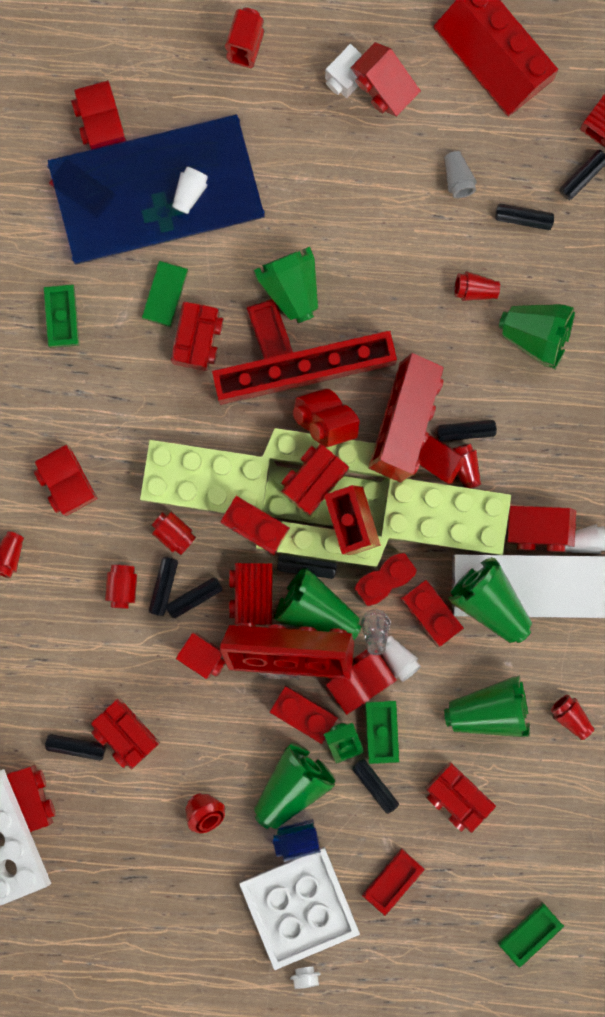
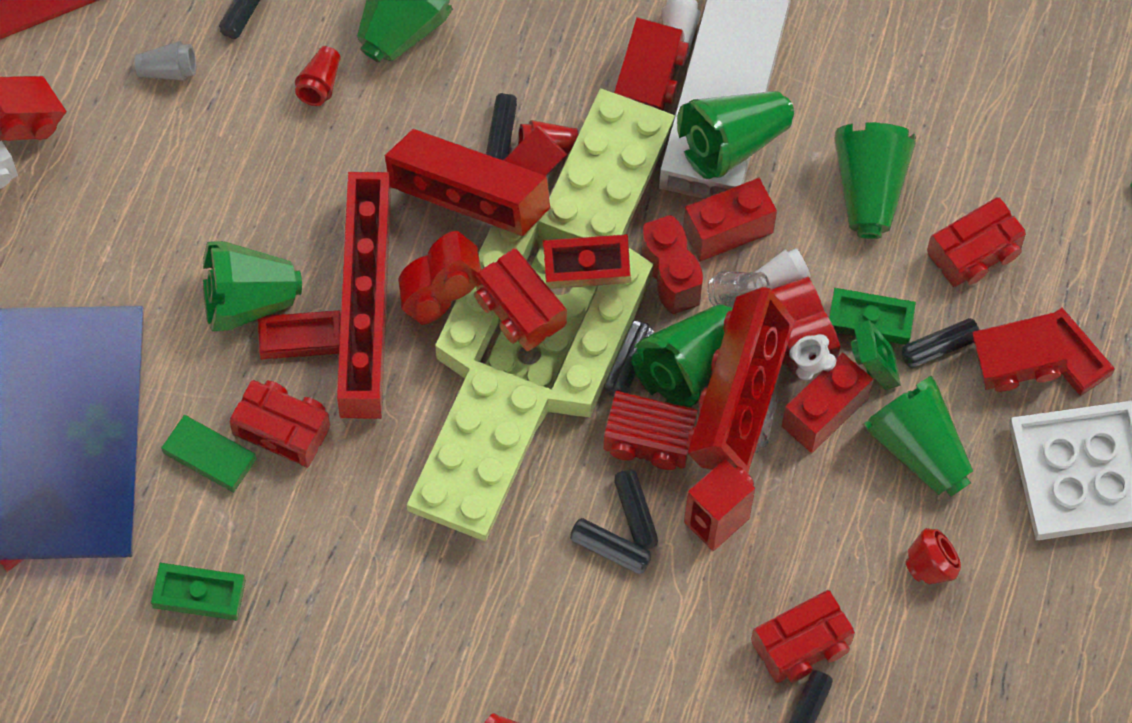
camera: 80 degrees left, 20 degrees down
red brick [34,444,98,516] -> none
red brick [105,565,138,609] -> none
red brick [151,511,197,555] -> none
white cone [172,167,208,214] -> none
red brick [220,496,290,555] -> none
clear blue brick [273,819,321,862] -> none
red cone [551,695,595,740] -> none
none -> white plate [789,334,836,380]
none -> red brick [972,312,1067,392]

